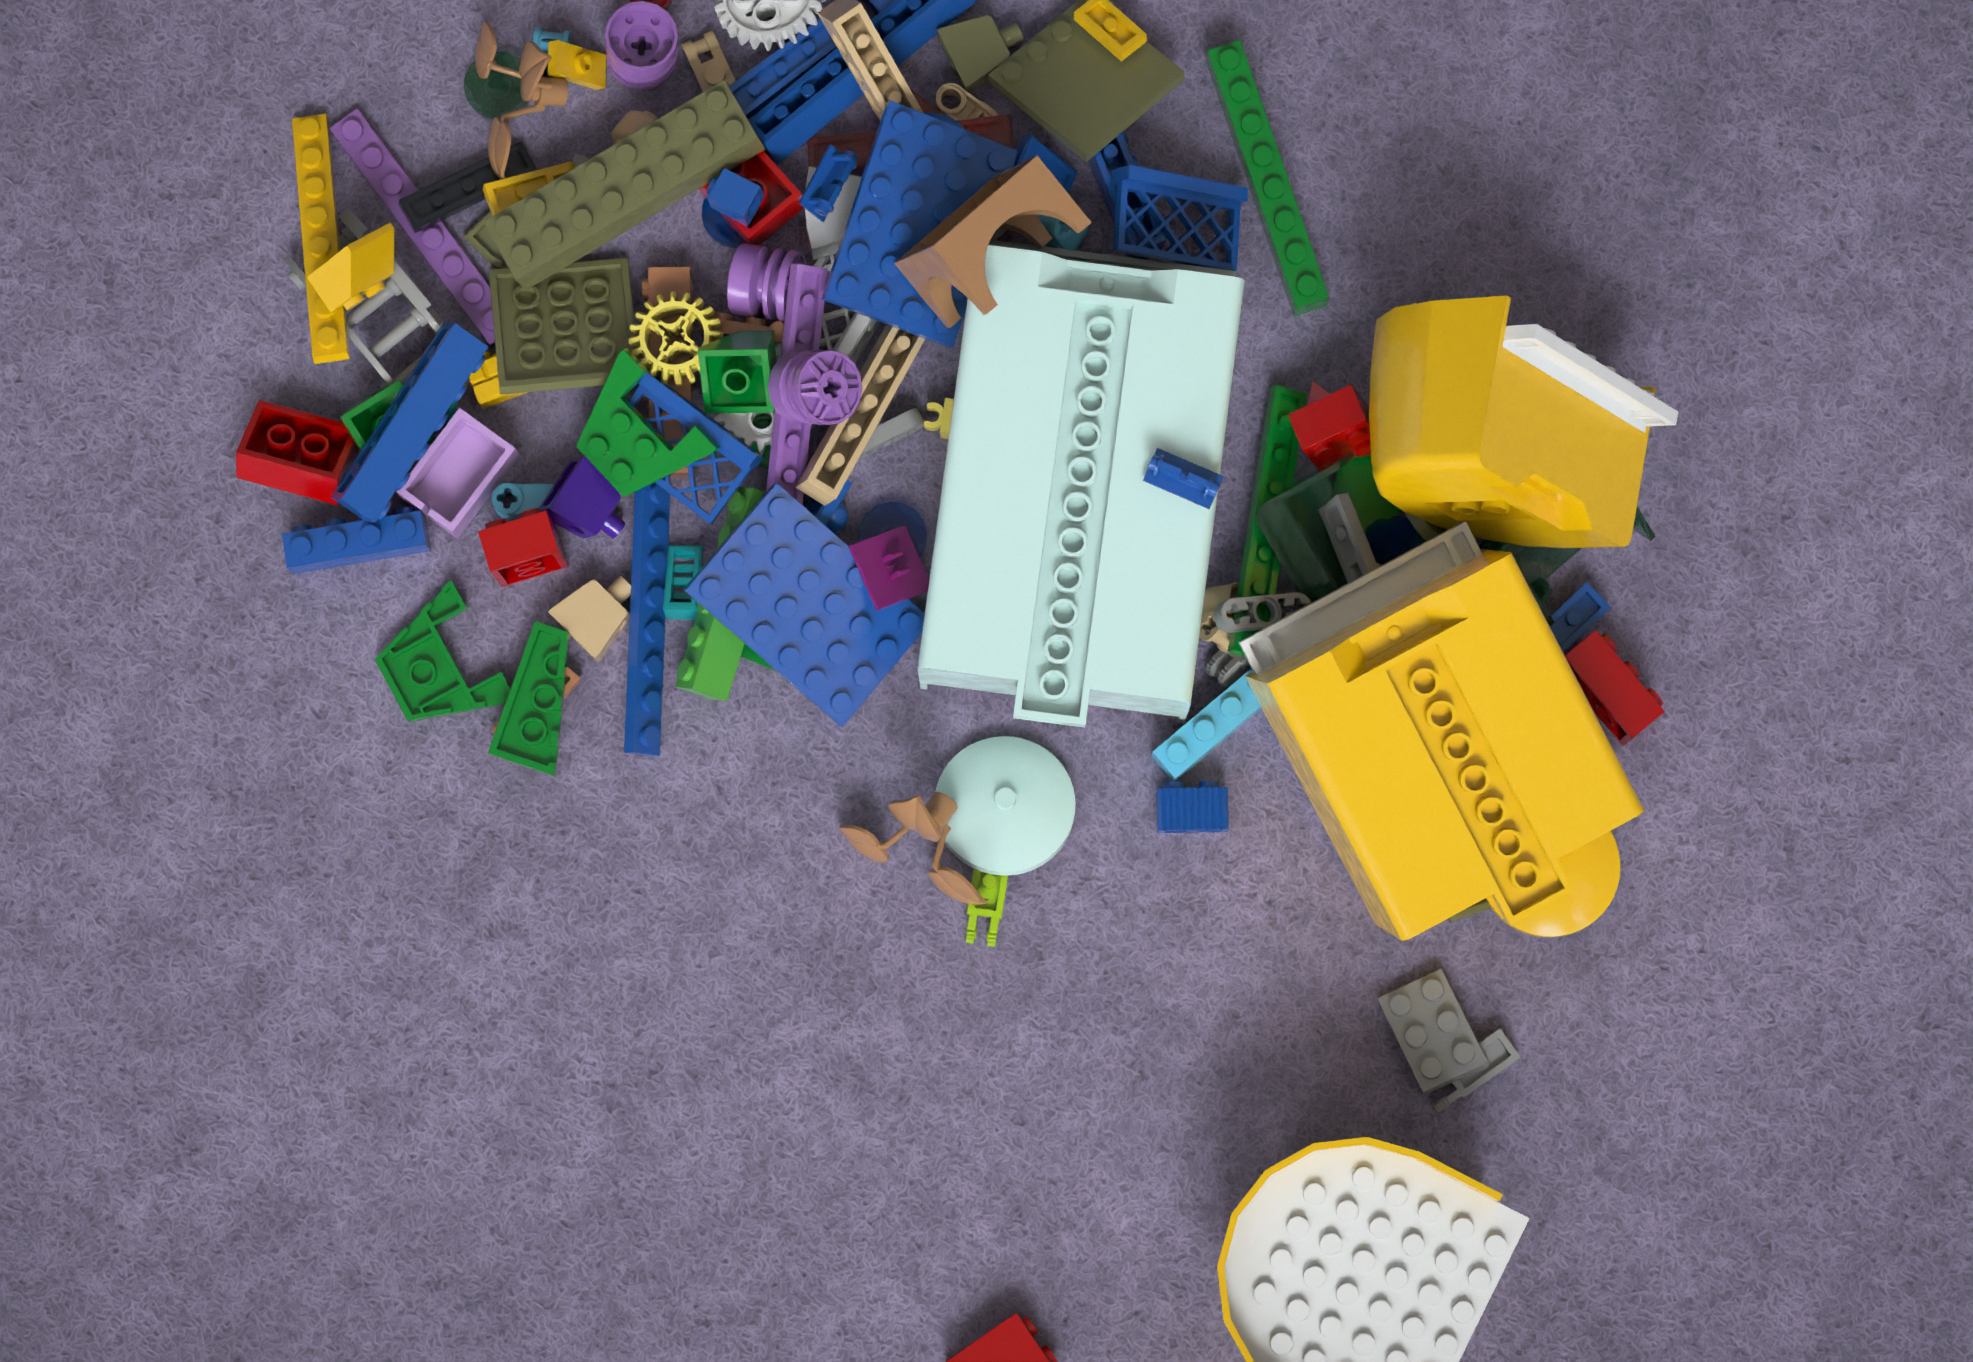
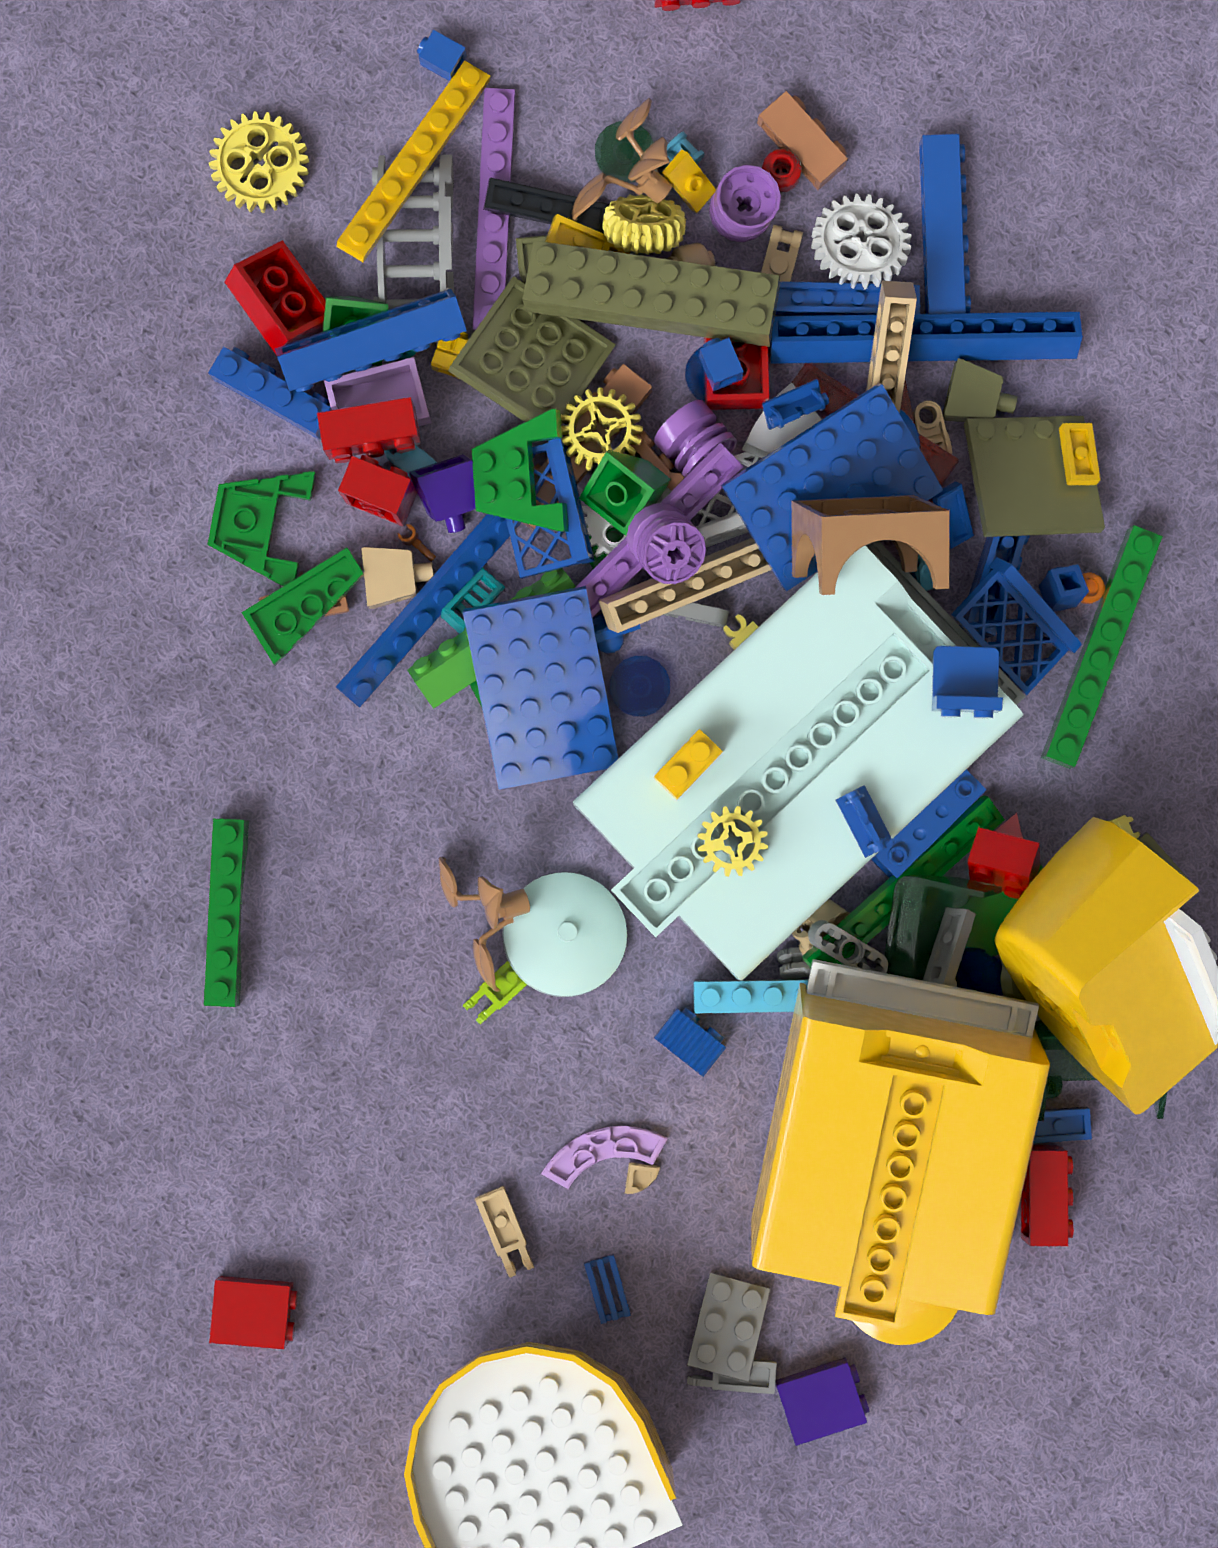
camera: 35 degrees right, 5 degrees up
yellow slope [307,223,394,312] -> none
magenta piece [848,525,929,611] -> none
none -> green arch [204,818,249,1007]
none -> light yellow gear [209,111,309,213]
none -> red brick [317,397,421,463]
none -> dark orange hand [398,524,436,562]
none -> blue brick [417,30,467,81]
none -> tan hinge [475,1186,534,1278]
none -> lavender tile [541,1126,668,1189]
none -> blue tile [584,1254,631,1324]
none -> light yellow gear [603,194,686,255]
none -> tan tile [625,1162,660,1194]
none -> yellow brick [653,729,723,800]
none -> light yellow gear [697,806,768,877]
none -> dark purple brick [775,1358,870,1446]
none -> blue fence [871,769,987,878]
none -> blue bracket [932,646,1003,718]
none -> blue brick [1039,564,1089,612]
none -> orange tile [1081,572,1105,604]

